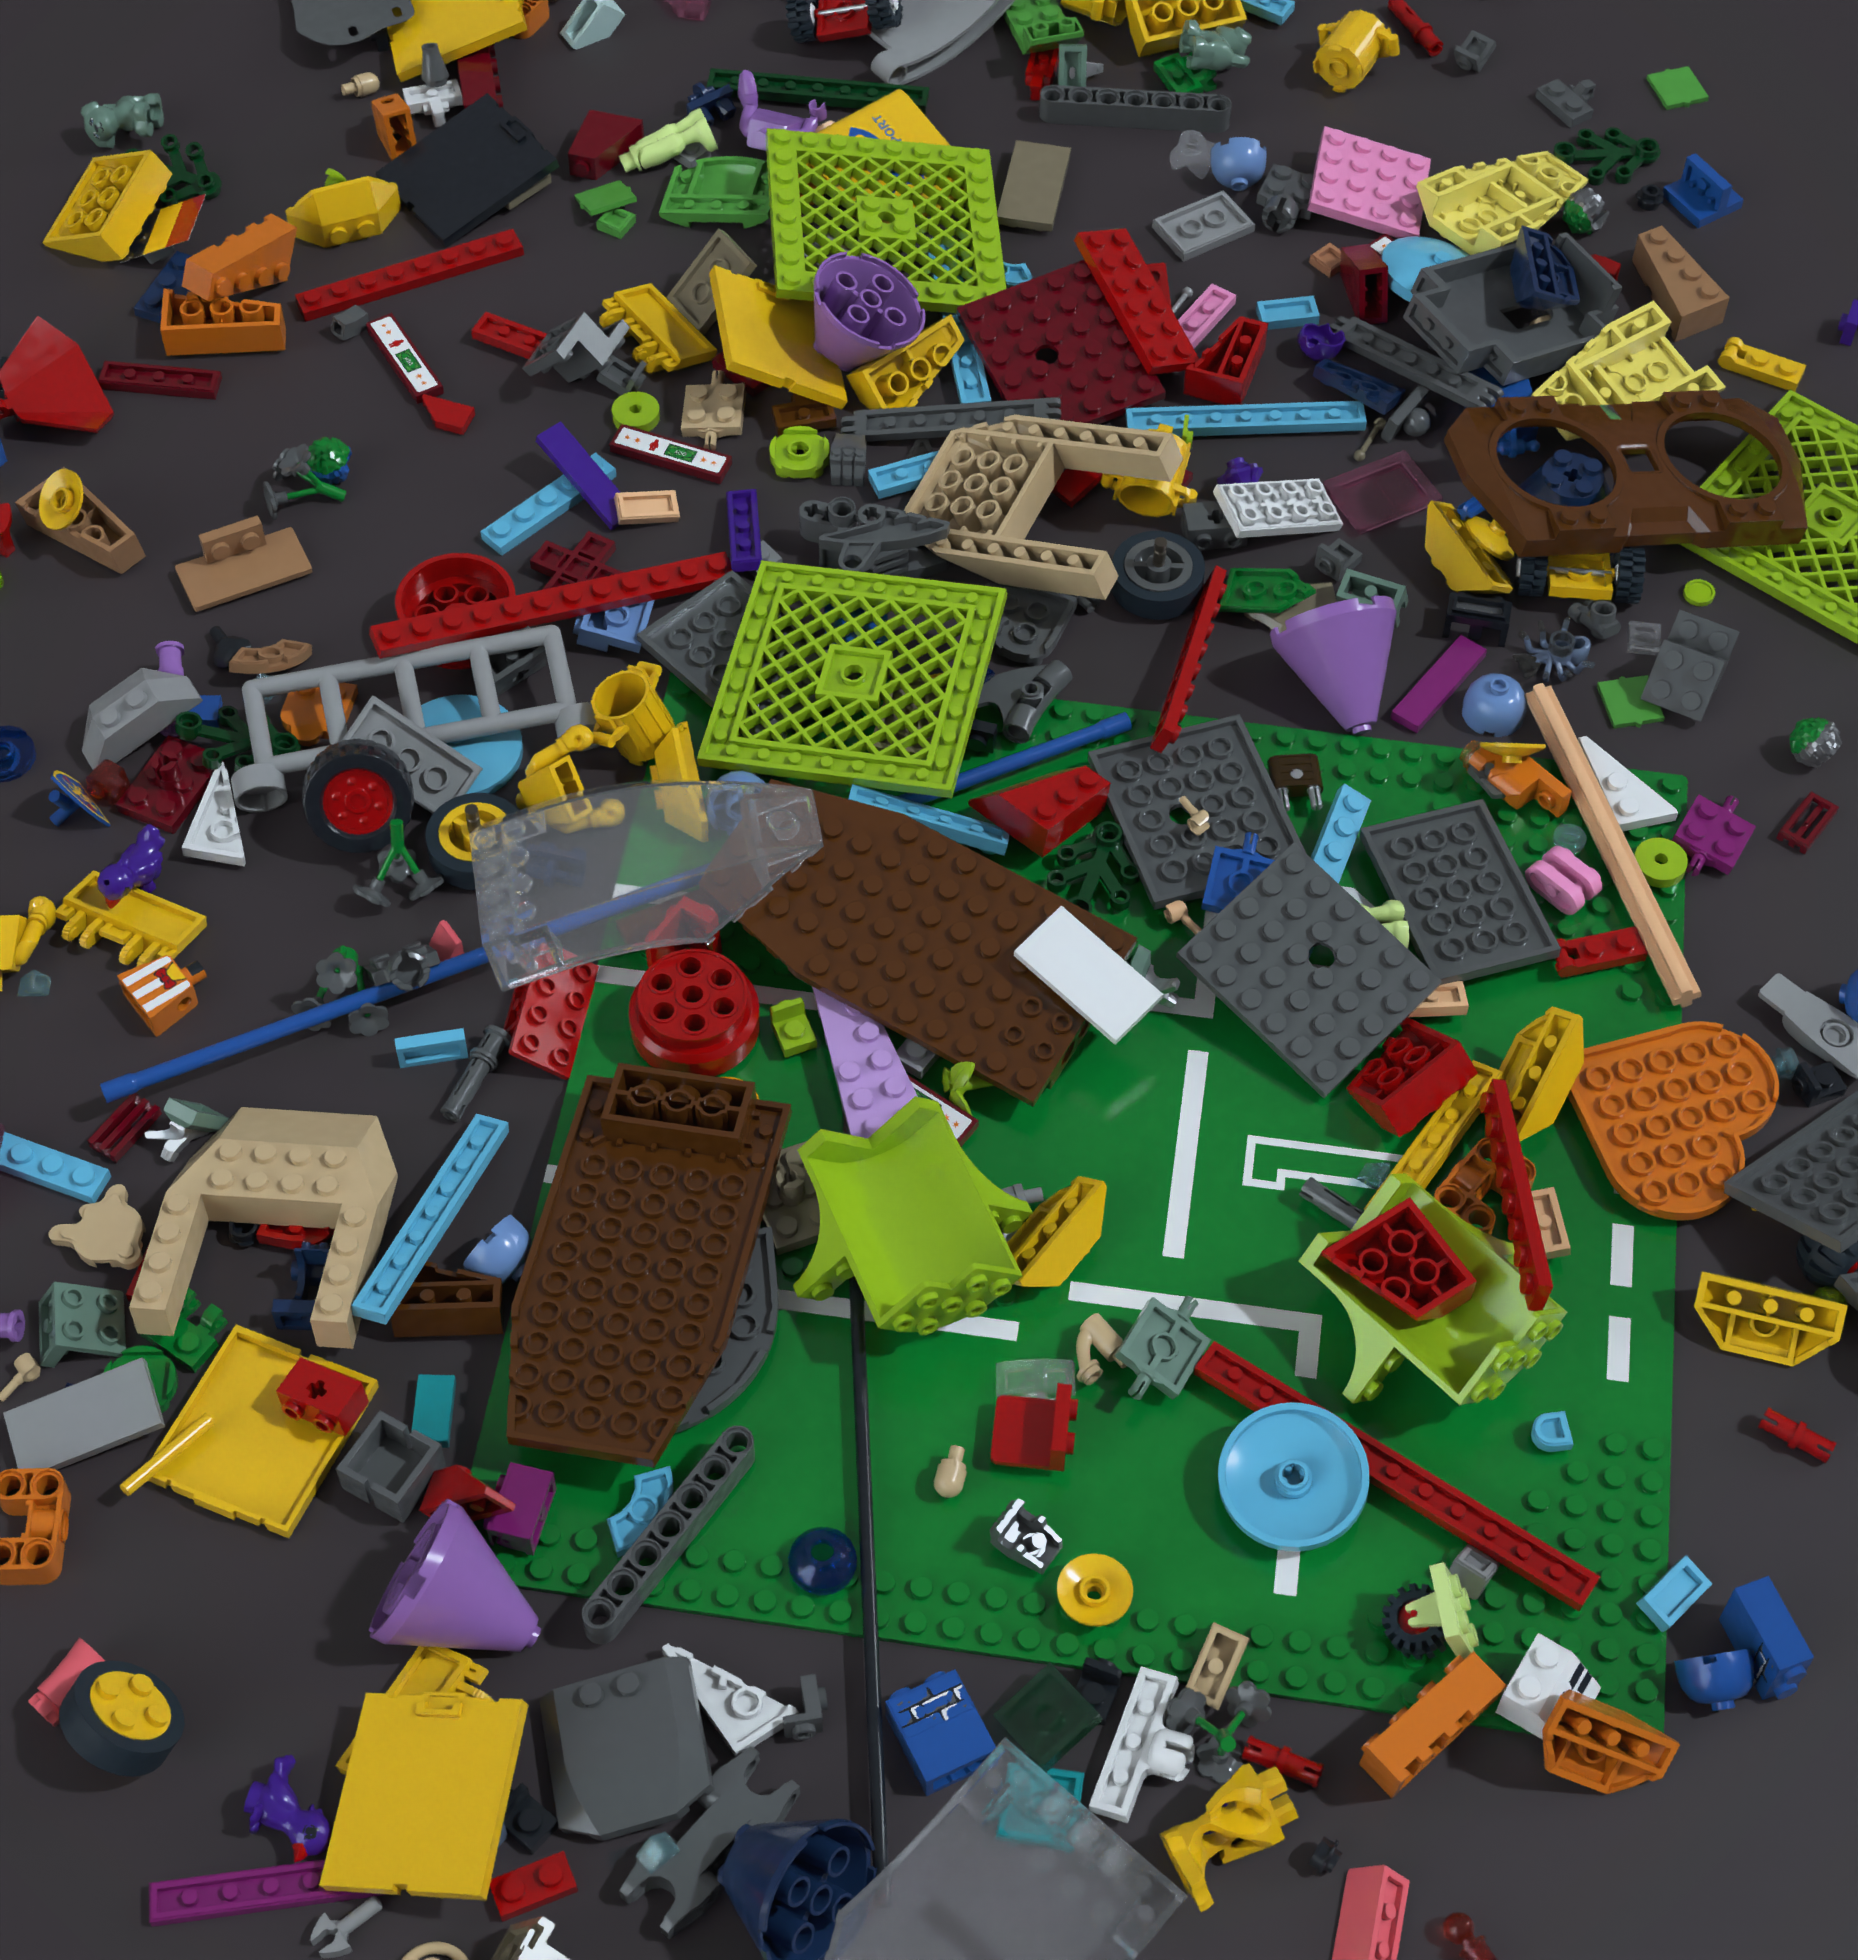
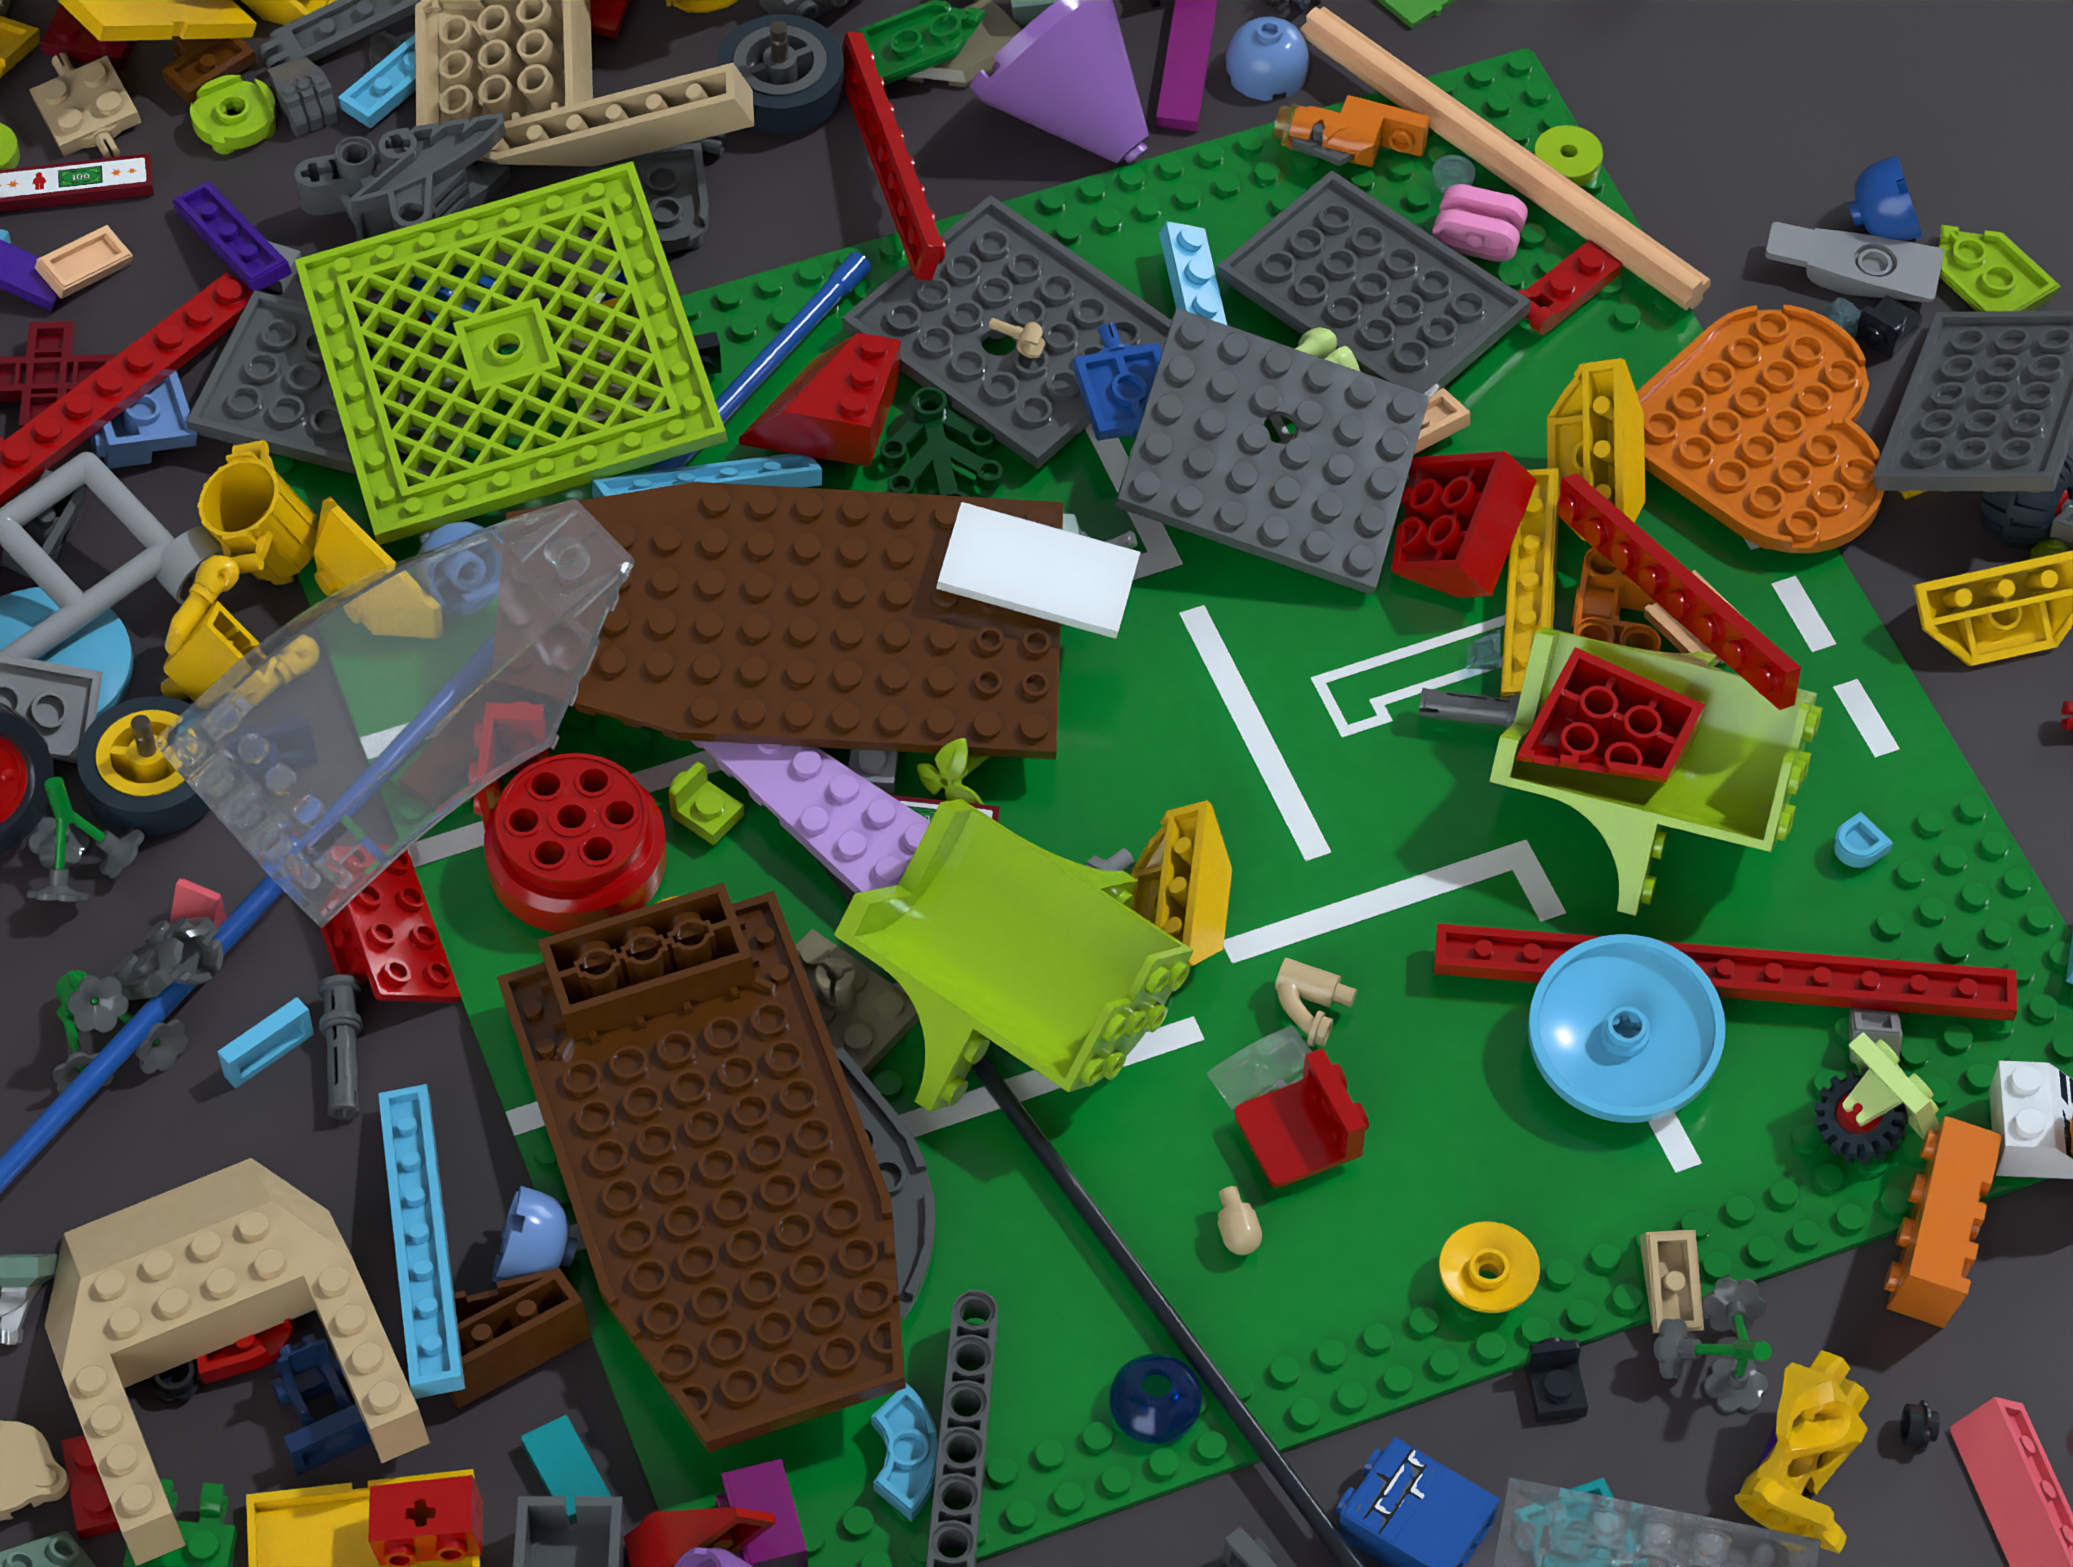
camera: 30 degrees left, 0 degrees up
dark grey pin [977,659,1073,744] -> none
dark grey hand [990,1498,1063,1575] -> none
clear green plate [993,1662,1103,1773] -> none
white plate [1089,1666,1195,1823] -> none
sand green plate [1114,1296,1211,1400] -> none
light nougat hand [1163,900,1202,935] -> none
red pin [1242,1735,1324,1788] -> none
dark brown piece [1267,753,1324,812] -> none
yellow dish [1480,742,1546,763] -> none
white wing [1578,736,1678,831] -> none
magenta plate [1672,794,1756,876] -> none
dark red tile [1776,791,1839,855] -> none

